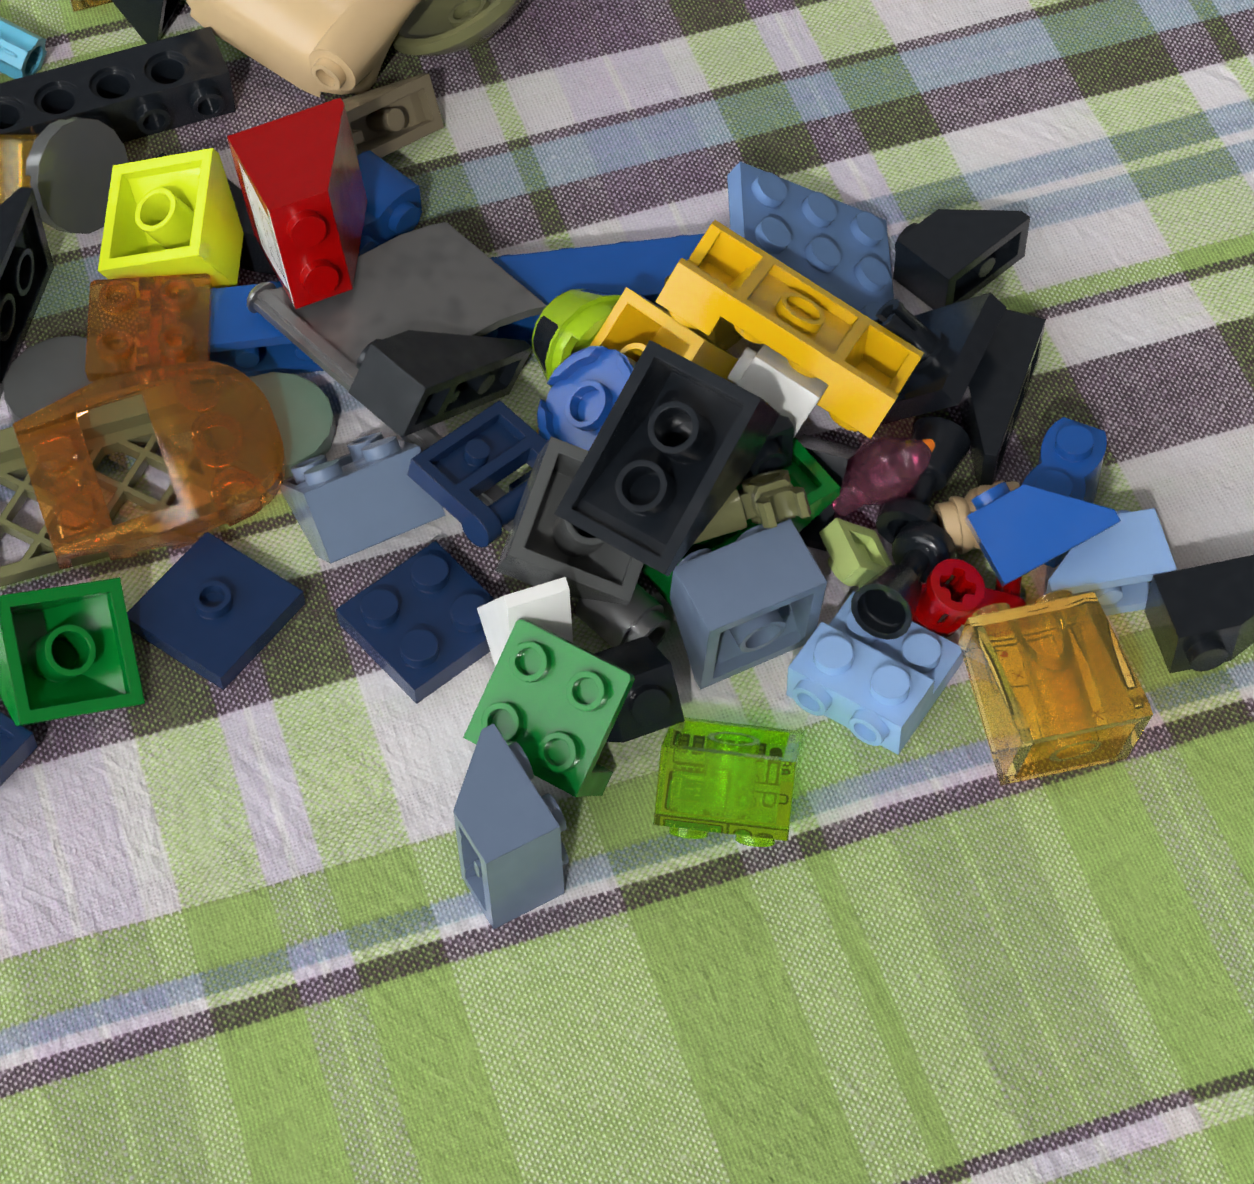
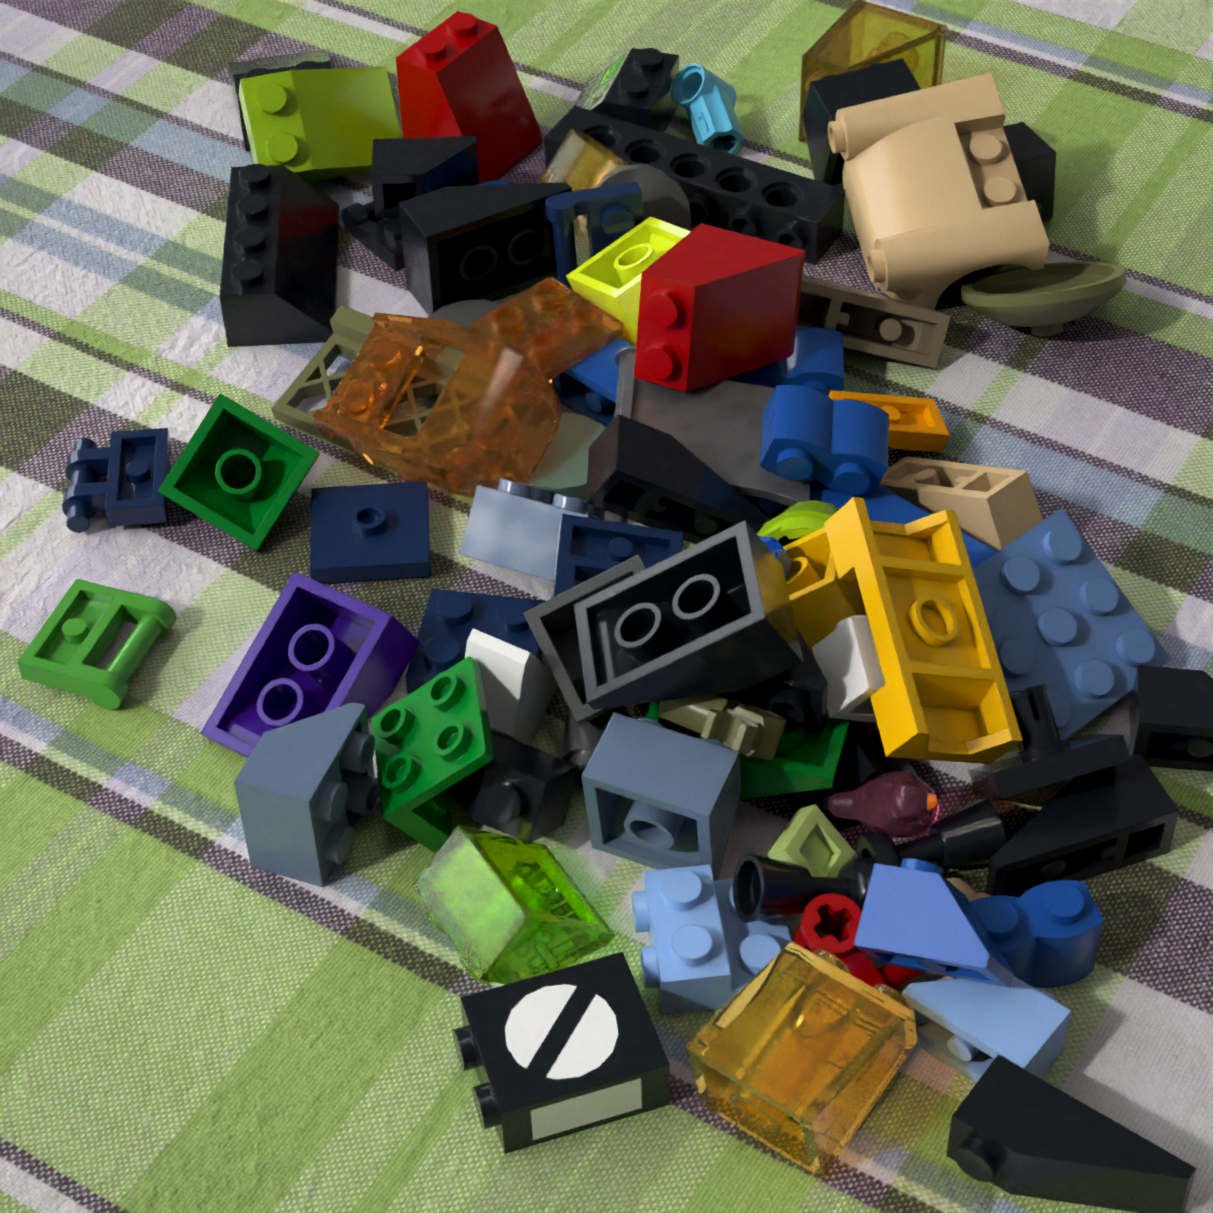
camera: 50 degrees right, 10 degrees down
none -> bright green plate [17,579,176,710]
none -> dark purple slope [200,571,420,758]
none -> black brick [452,952,670,1154]
none -> dark blue plate [545,182,643,302]
none -> blue brick [760,385,889,495]
none -> light orange plate [828,390,950,453]
none -> tan slope [879,456,1043,552]

